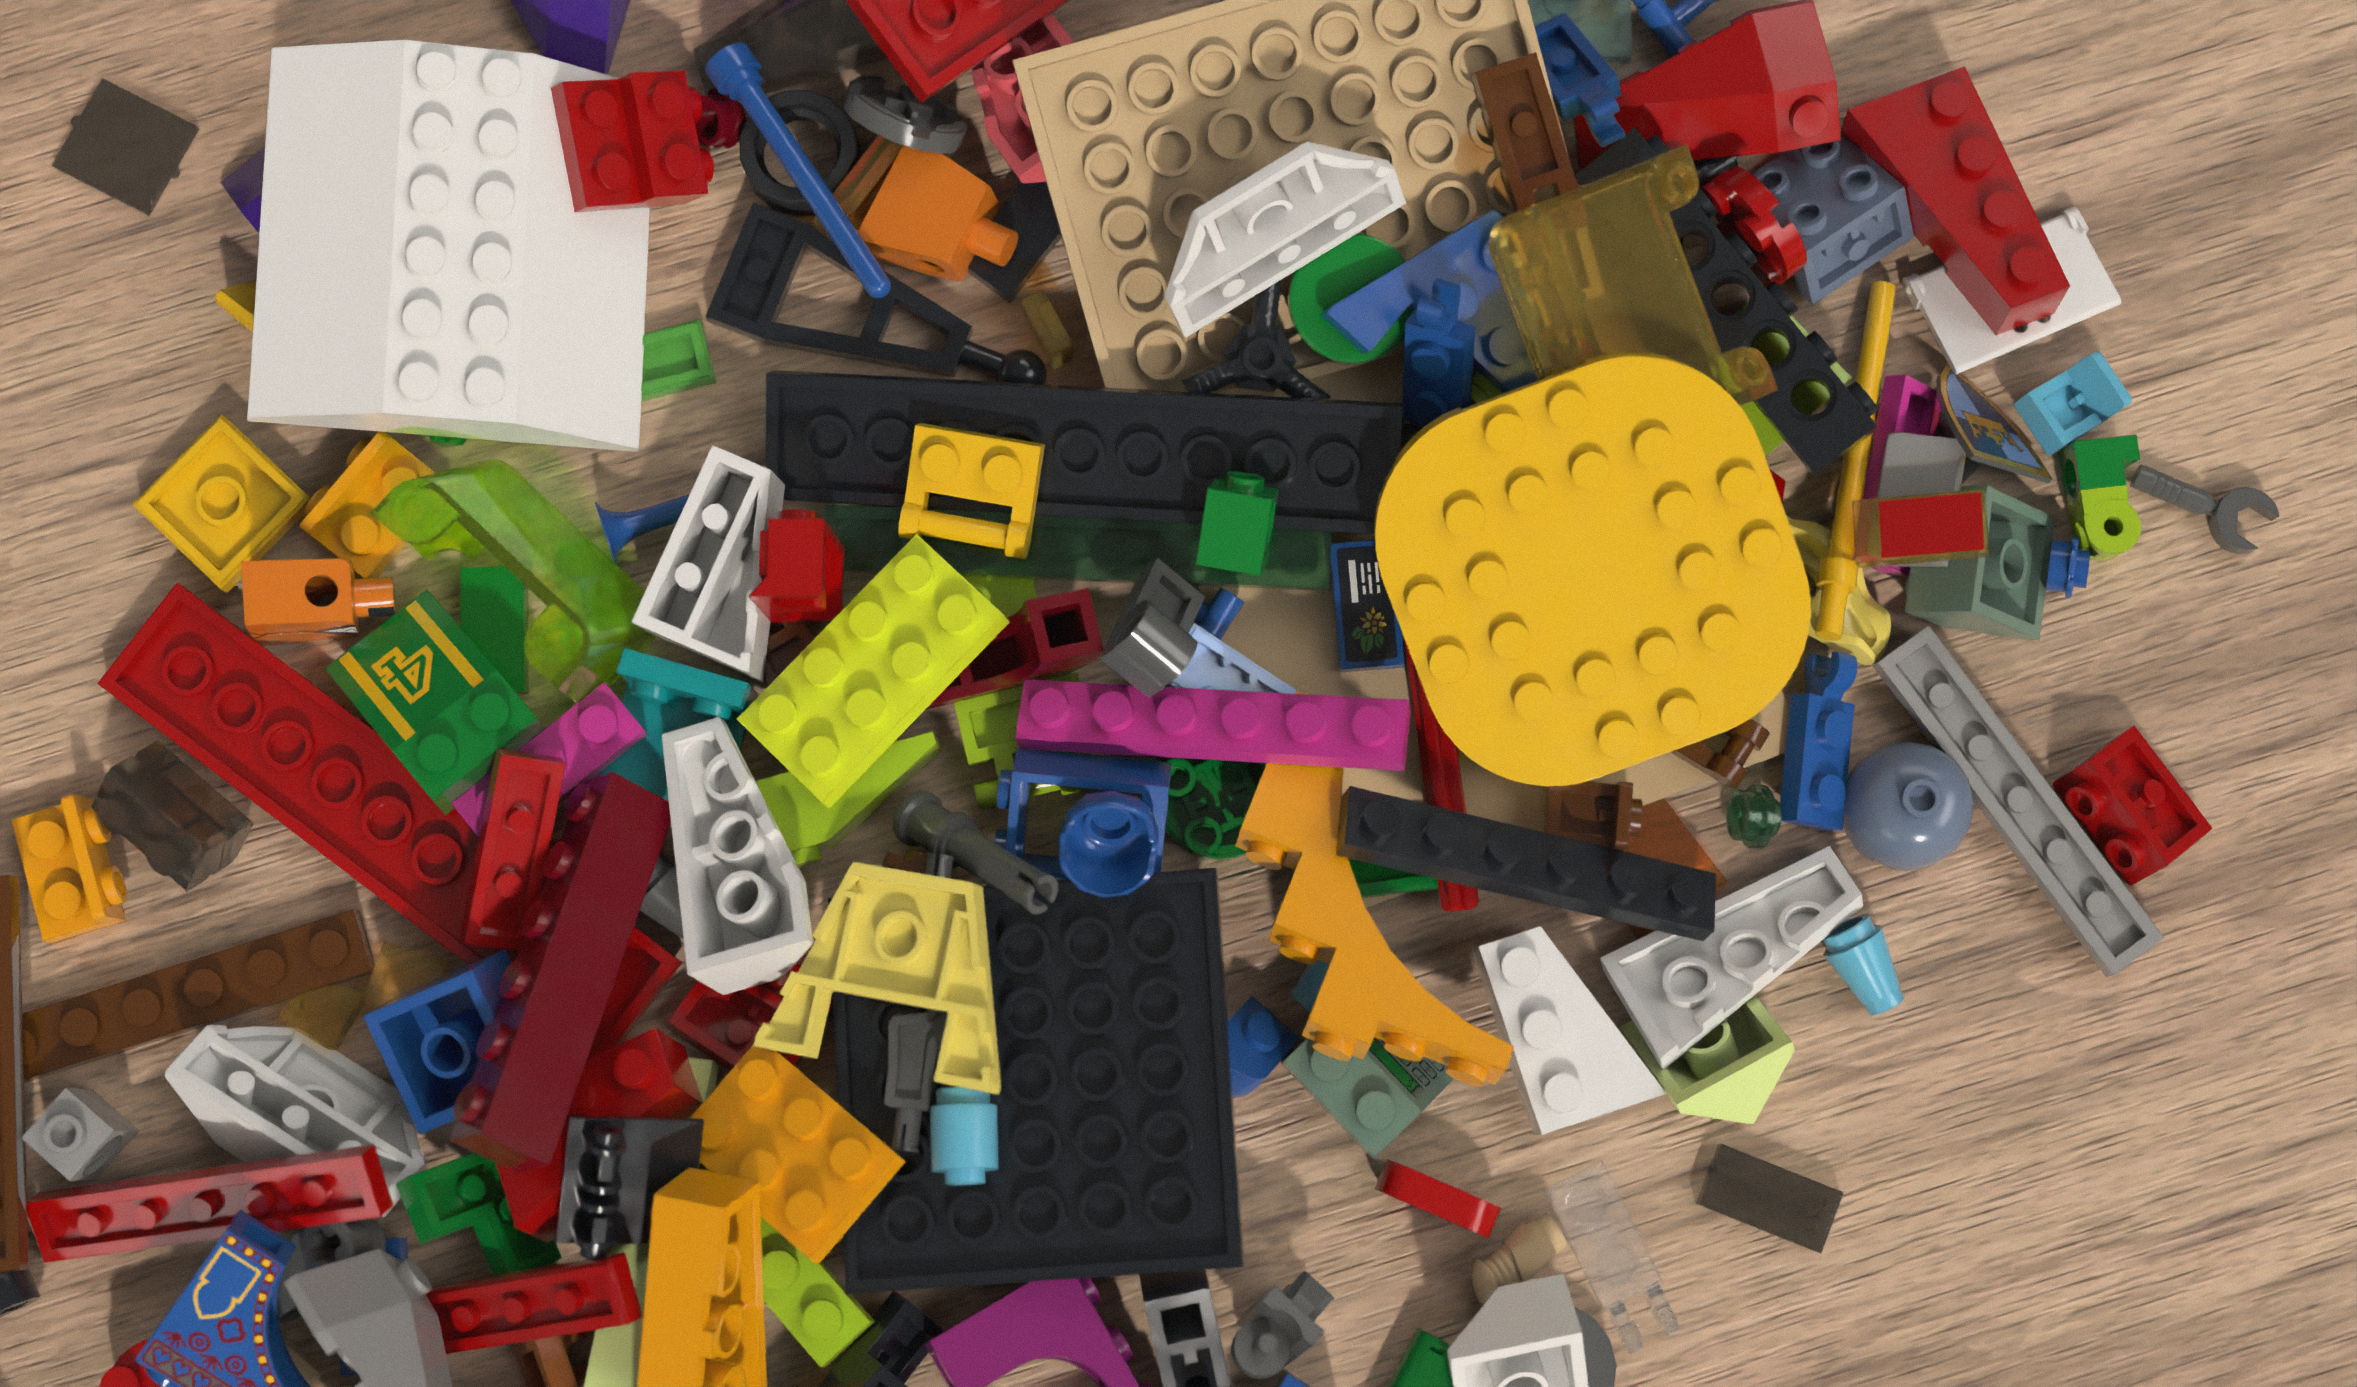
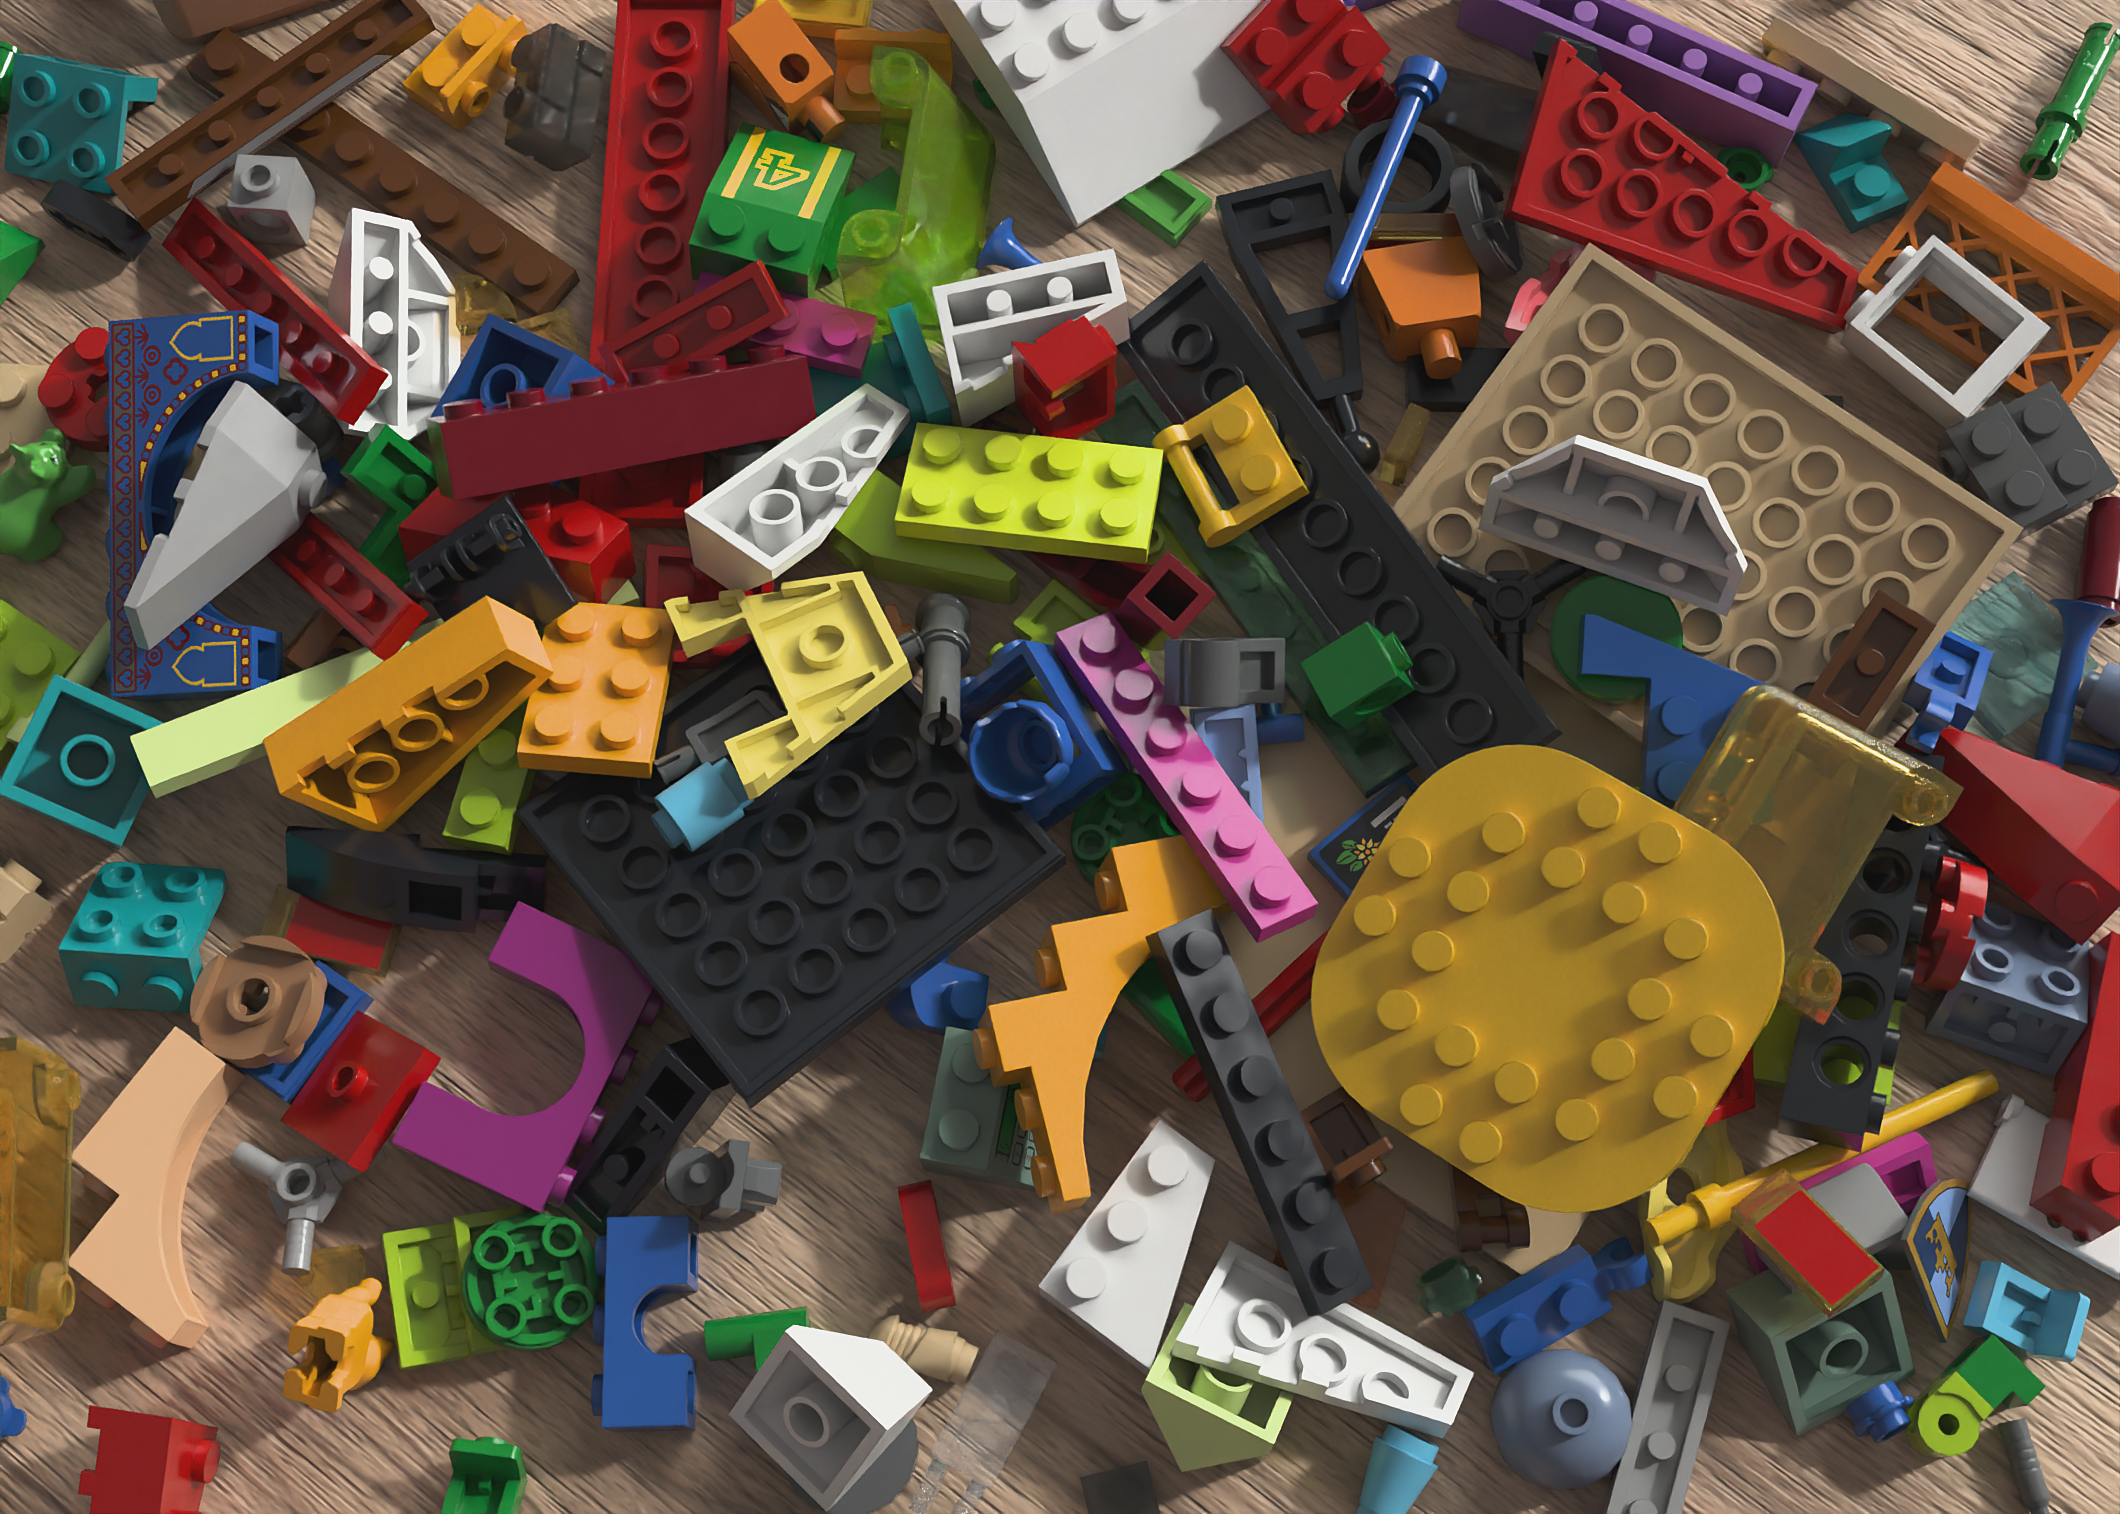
camera: 55 degrees right, 10 degrees down
blue plate [1402,277,1476,427] -> none

